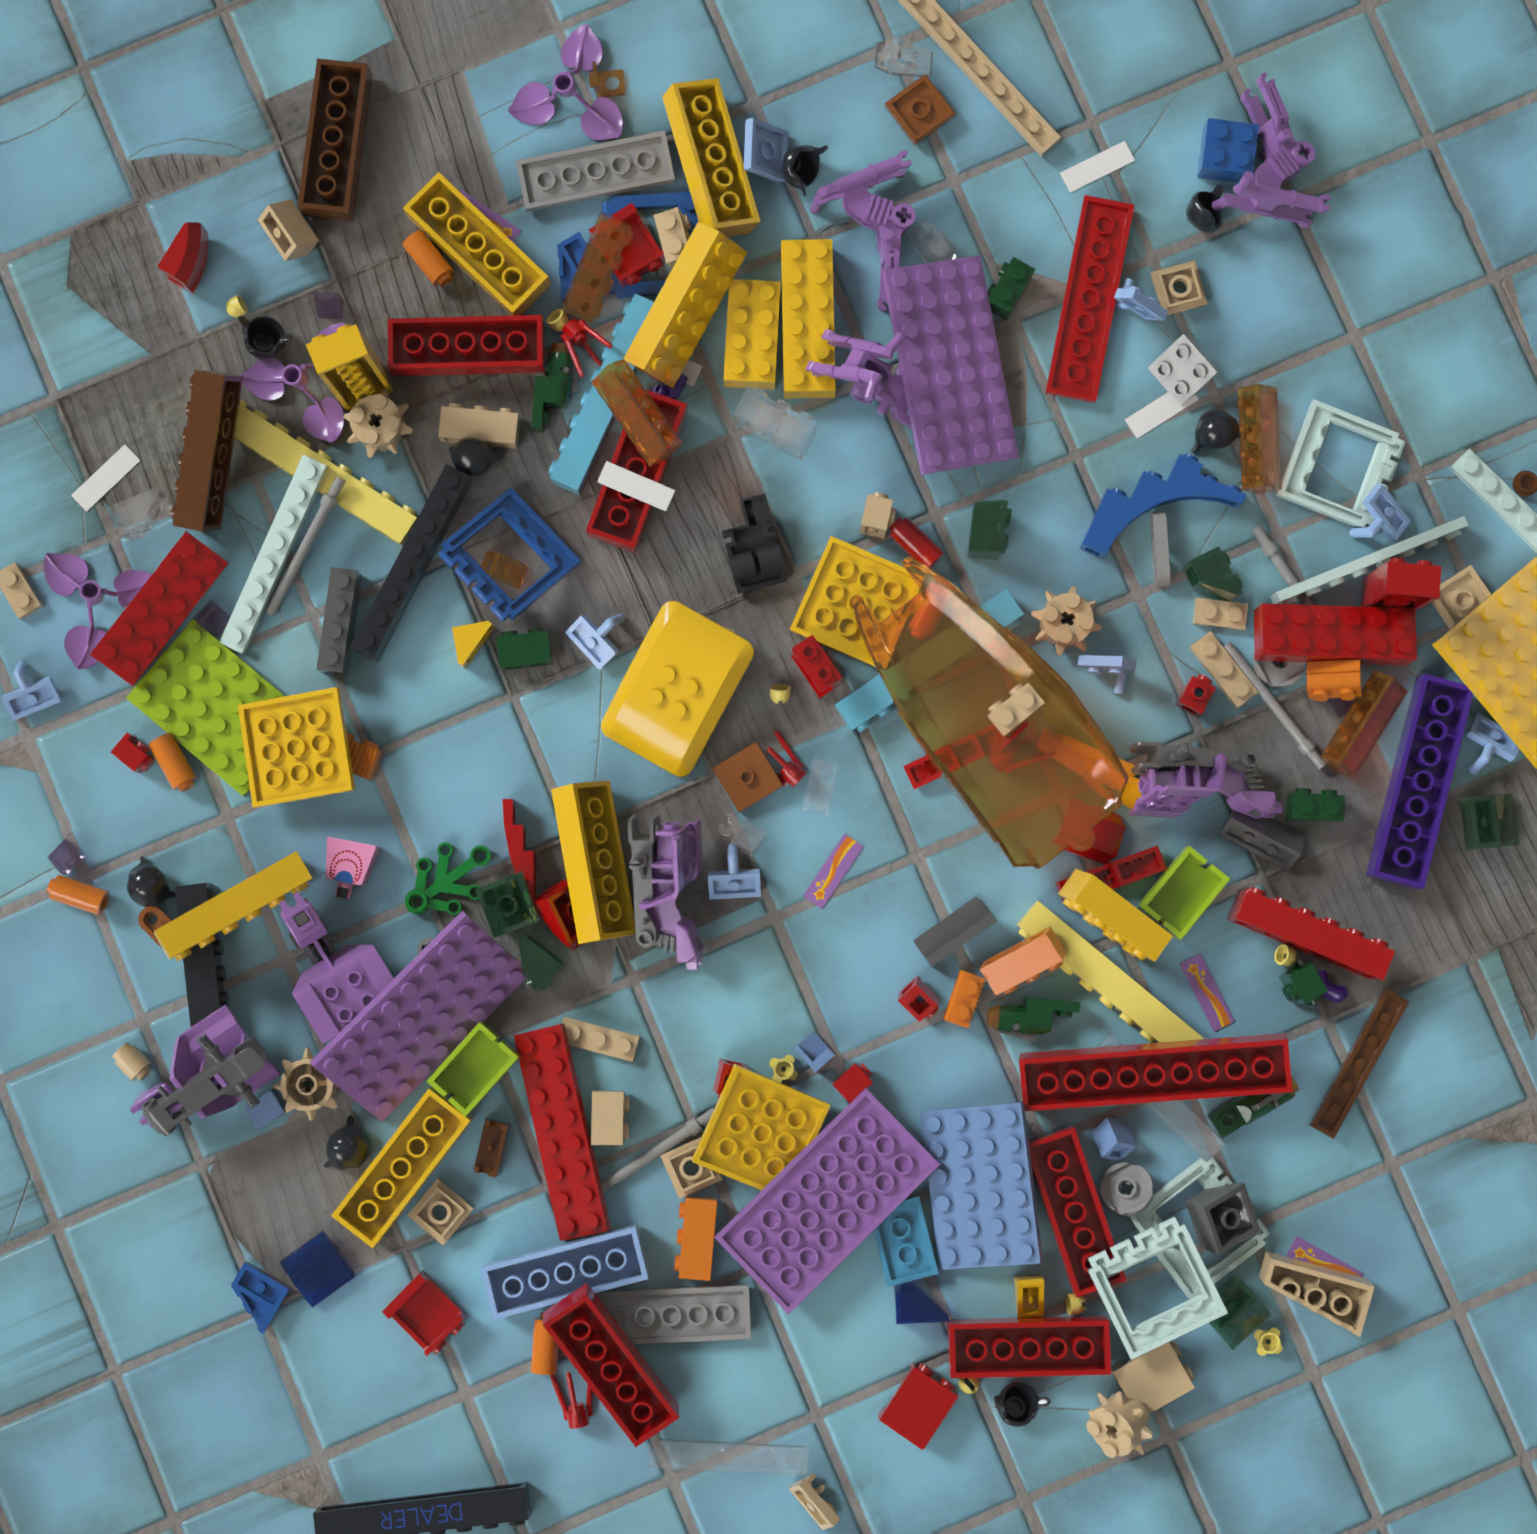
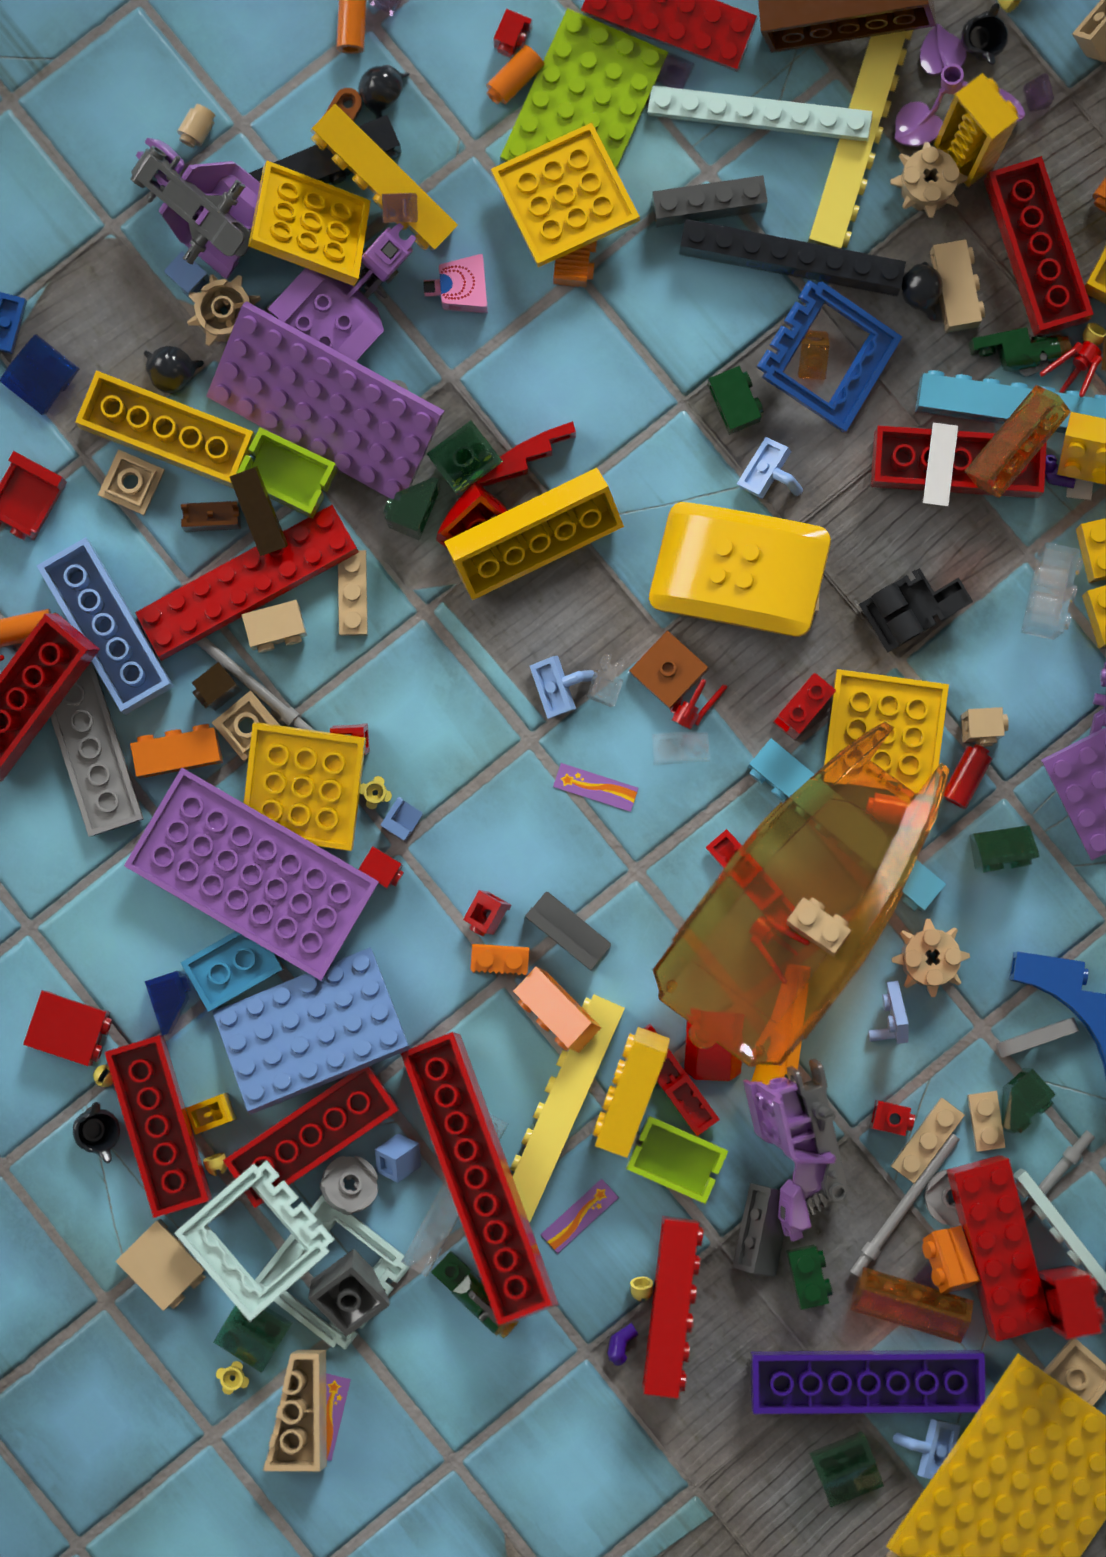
camera: 70 degrees right, 0 degrees up
light grey bar [265,476,346,616] -> none
green plant [405,842,492,915] -> none
yellow slope [452,621,495,669] -> none
medium lavender piece [628,815,704,970] -> none
light yellow hinge [770,684,791,704] -> none
dark green plate [987,997,1080,1041] -> none
tan brick [1086,1391,1153,1458] -> none
dark green brick [1279,963,1328,1006] -> none
reddish brown plate [1309,988,1410,1139] -> none
none -> dark brown brick [192,662,242,711]
none -> dark brown tile [229,466,288,556]
none -> yellow plate [248,161,371,286]
none -> slope [382,193,418,223]

